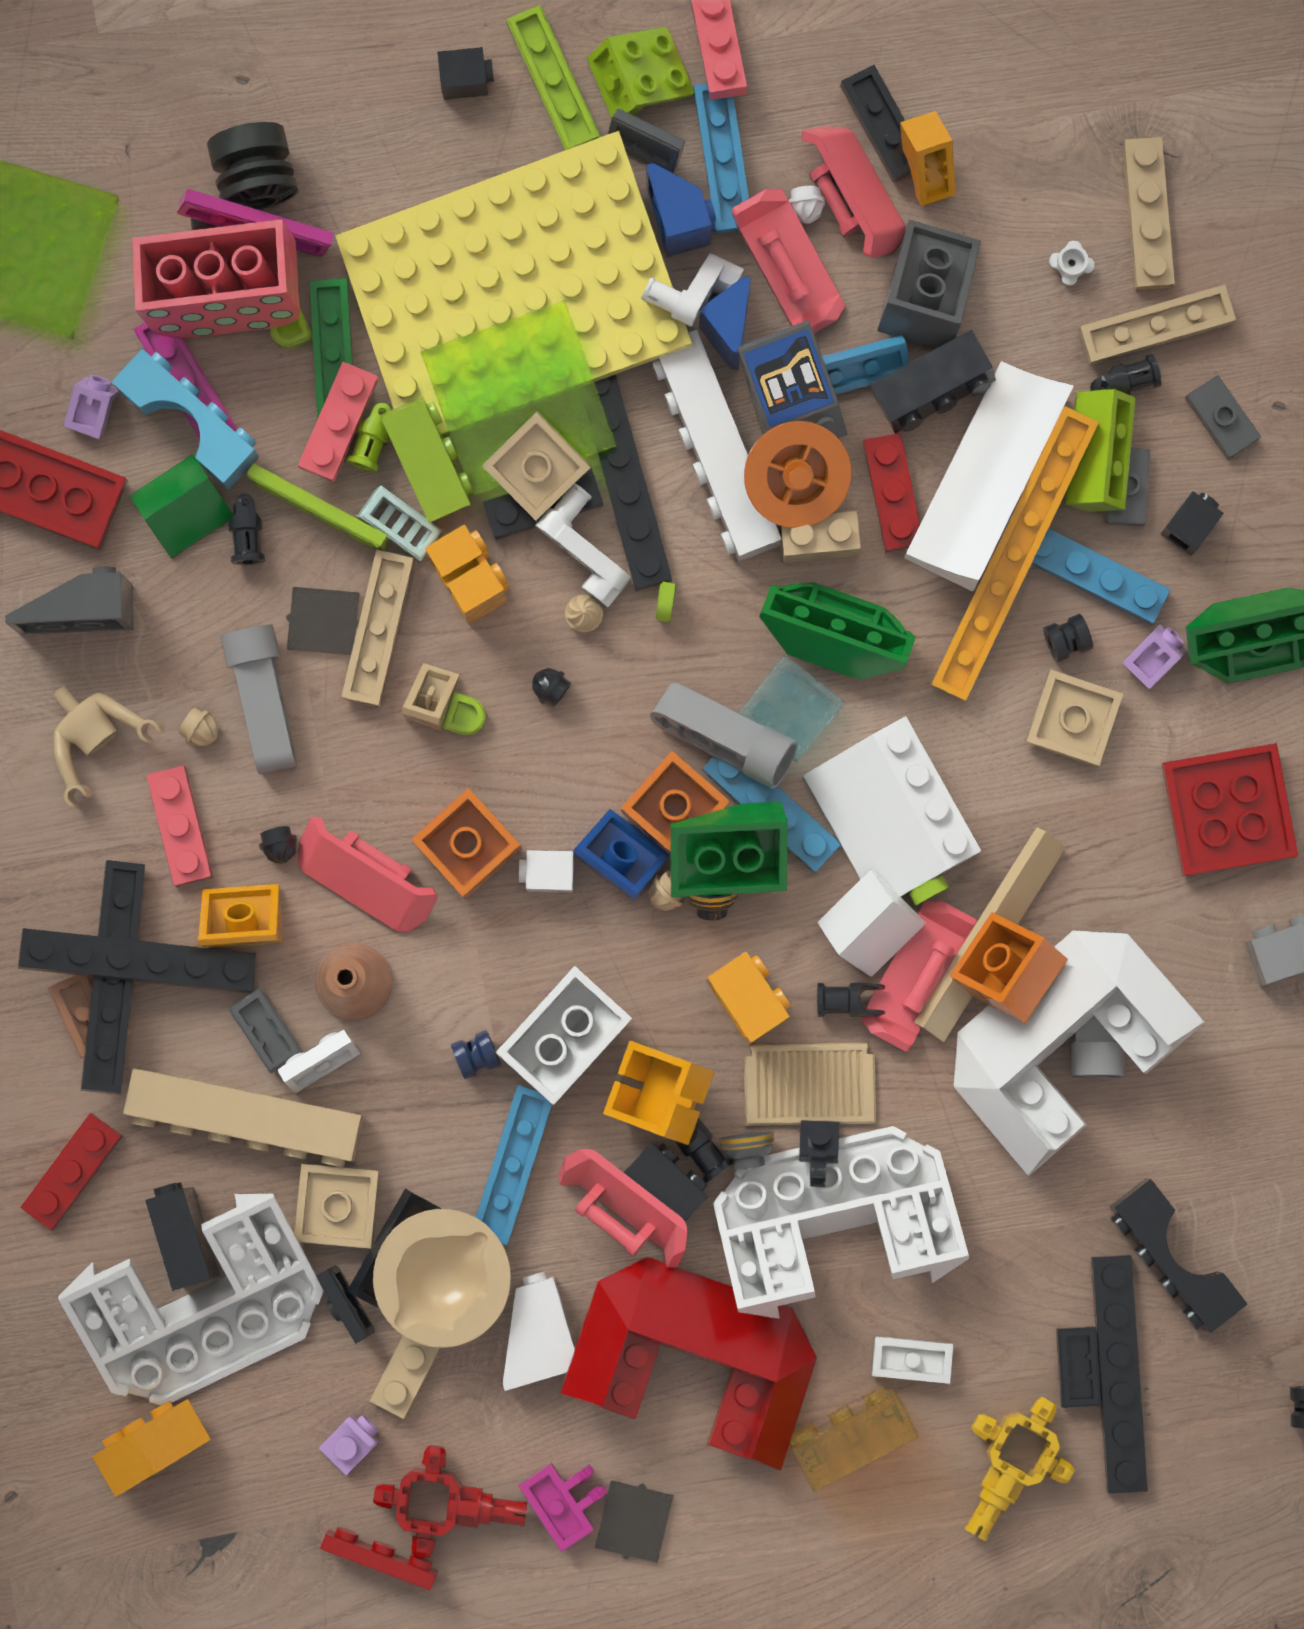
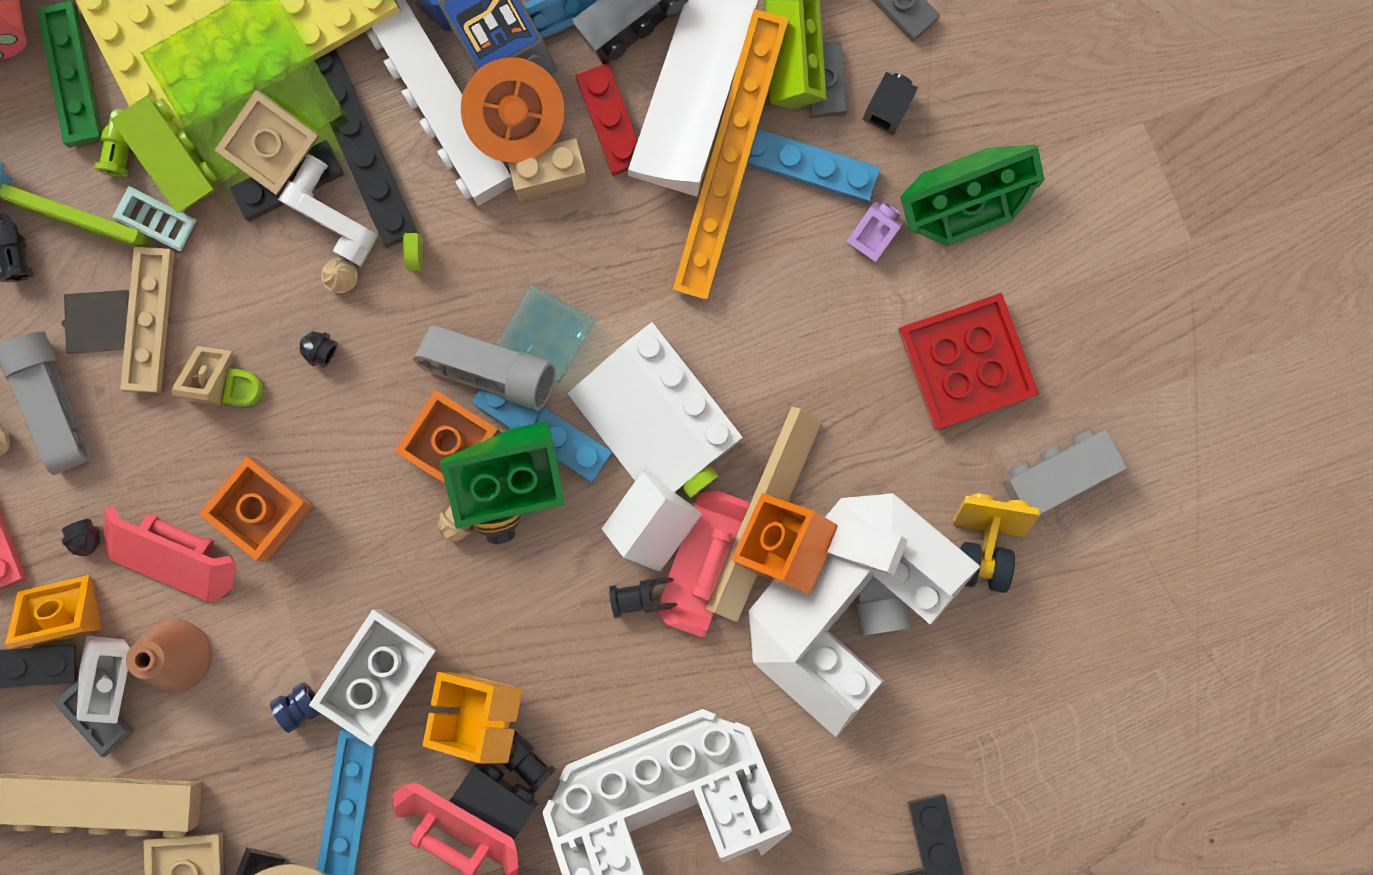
camera: 15 degrees left, 0 degrees up
lime tile [270,309,313,349] -> none
white plate [278,1030,361,1094] -> none
coral plate [298,362,379,483] -> none
light orange piece [425,524,510,625] -> none
white brick [519,850,574,893] -> none
blue slope [573,809,670,902] -> none
light orange piece [706,952,791,1045] -> none
dark grey piece [719,1132,774,1169] -> none
tan window [744,1042,876,1126] -> none
green wedge [759,582,916,680] -> none
black plate [799,1120,840,1187] -> none
tan plate [1025,669,1123,768] -> none
black wheel [1043,613,1093,662] -> none
black arch [1109,1178,1248,1333] -> none
none -> white slope [77,636,130,723]
none -> white tile [827,518,908,576]
none -> yellow plate [953,494,1040,593]

